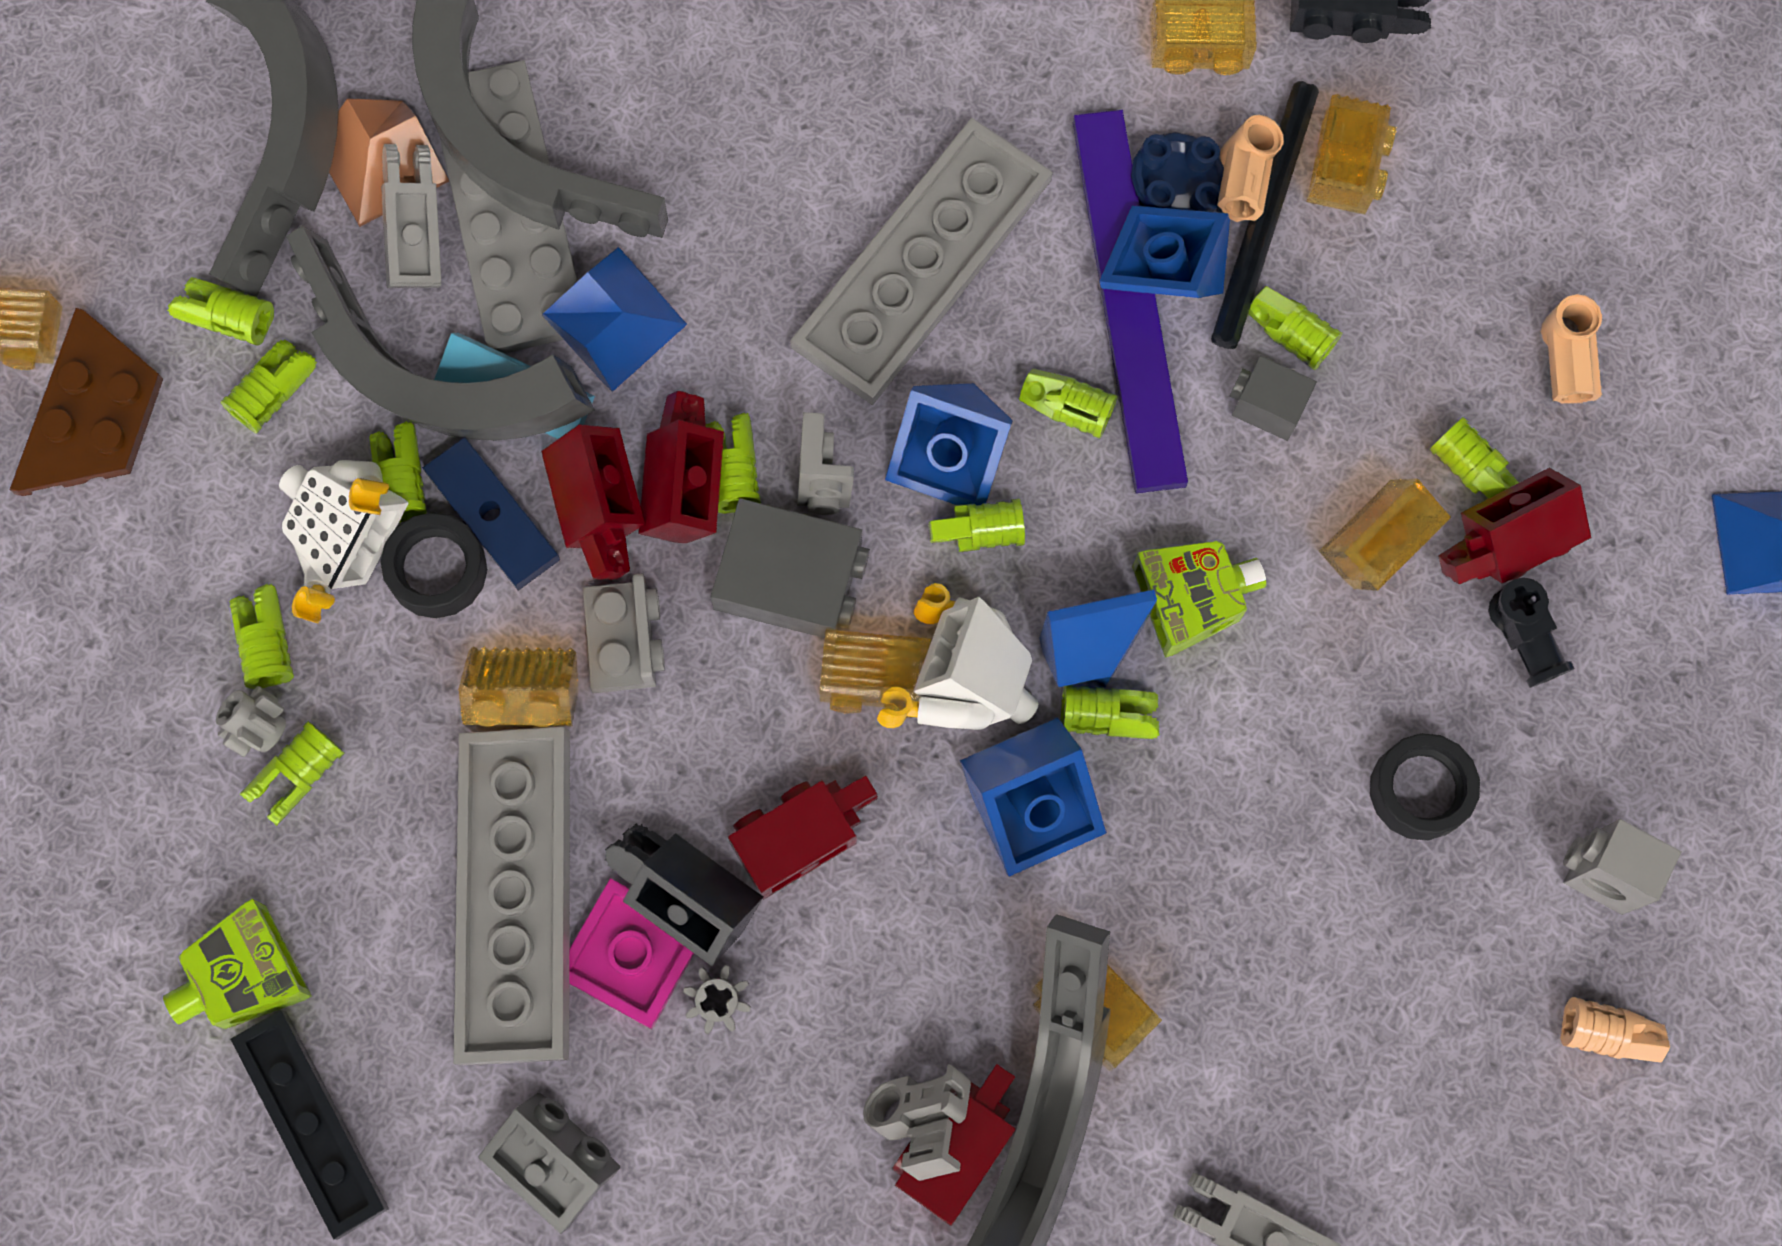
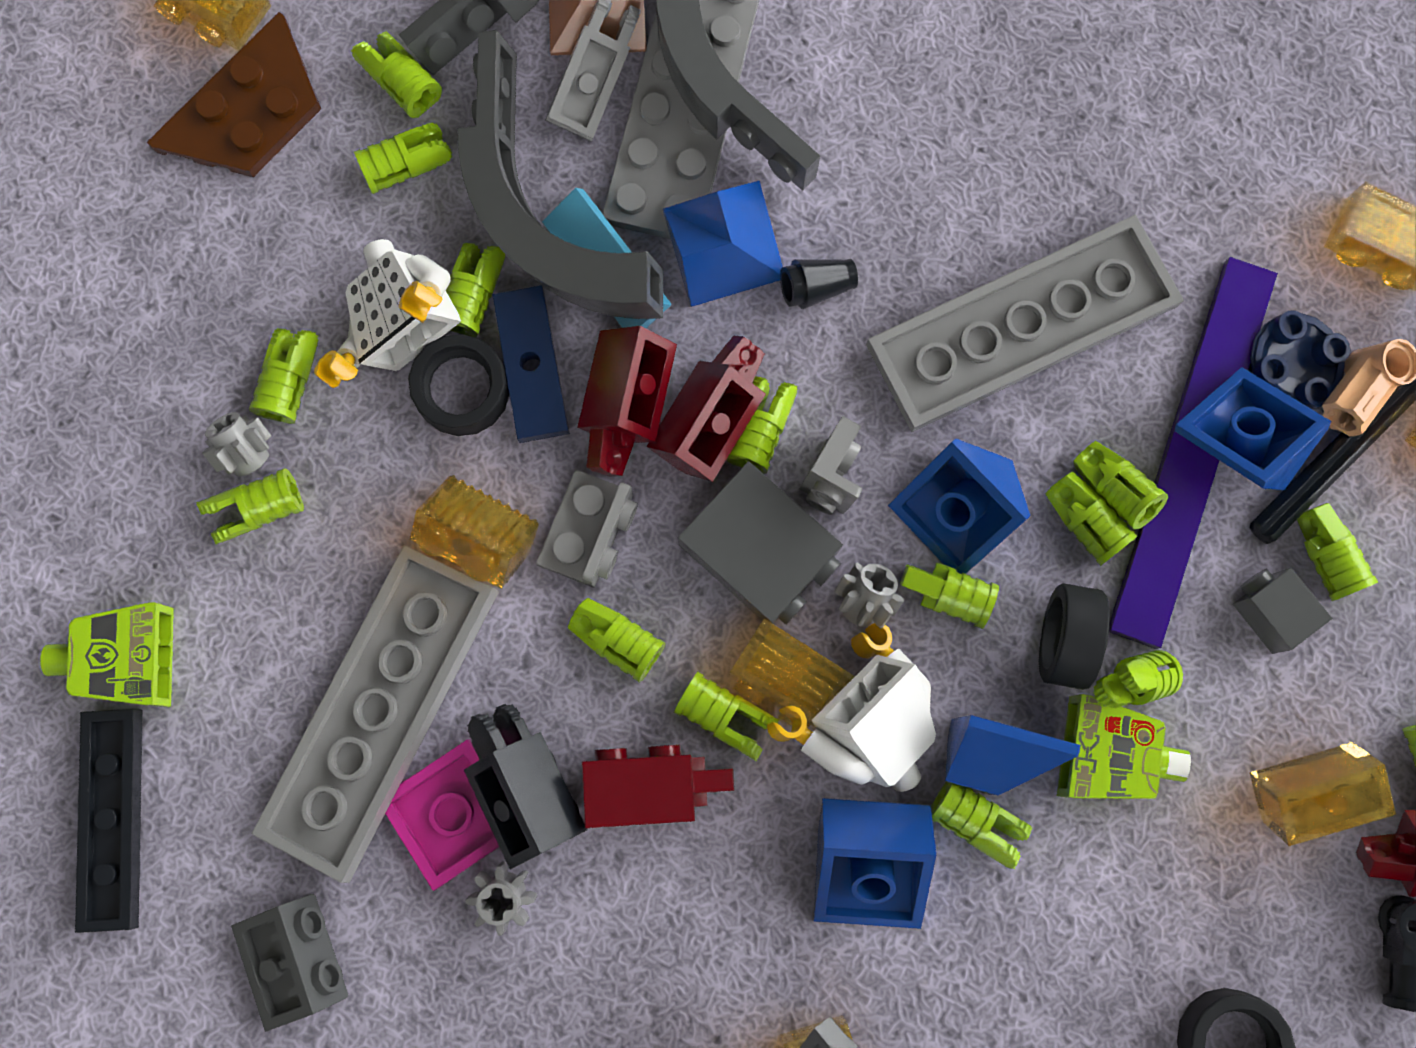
camera: 30 degrees right, 5 degrees up
none -> lime hinge [568,598,666,683]
none -> lime hinge [674,671,780,761]
none -> black cone [780,259,858,309]
none -> light grey gear [834,563,904,629]
none -> black tyre [1038,583,1110,690]
none -> lime hinge [1073,441,1168,529]
none -> lime hinge [1093,650,1183,708]

